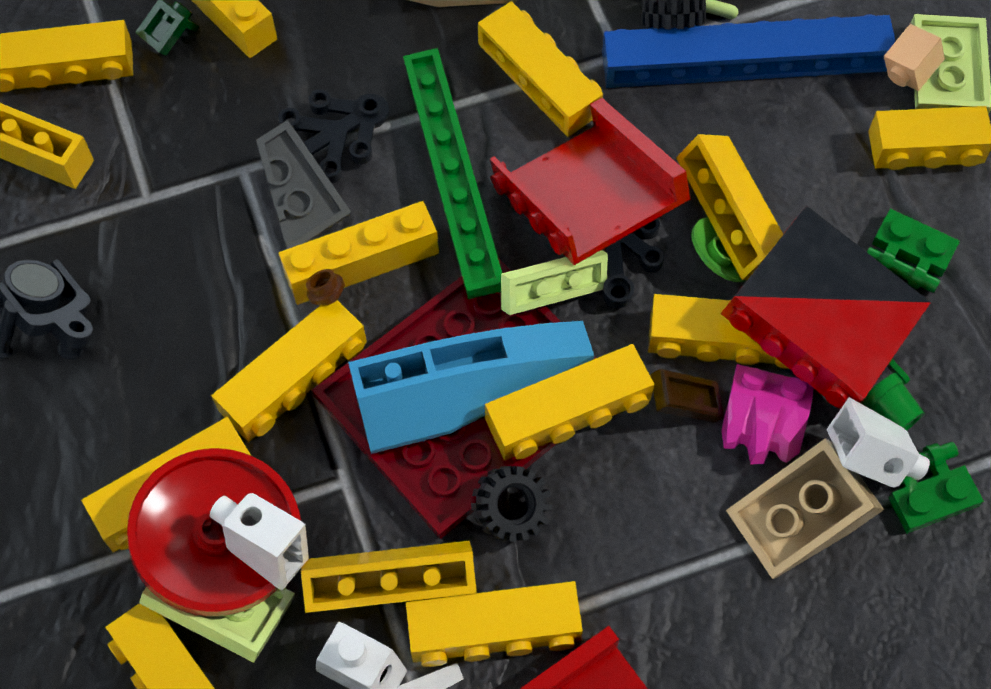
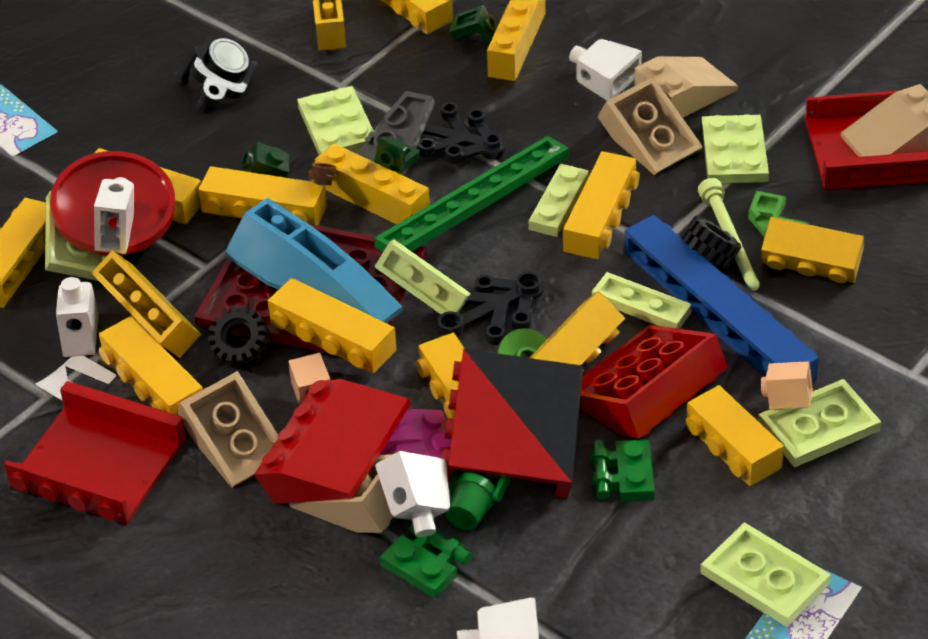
camera: 60 degrees right, 20 degrees down
red panel [490,98,690,265] -> none
dark brown tile [650,369,724,423] -> none
none -> tan slope [177,371,278,488]
none -> dark green bracket [241,142,289,178]
none -> red slope [254,379,411,504]
none -> light nougat brick [288,353,330,405]
none -> yellowish green plate [297,86,374,155]
none -> dark green bracket [374,136,420,174]
none -> yellowish green plate [528,164,589,237]
none -> red slope [579,324,728,438]
none -> yellowish green plate [592,272,692,329]

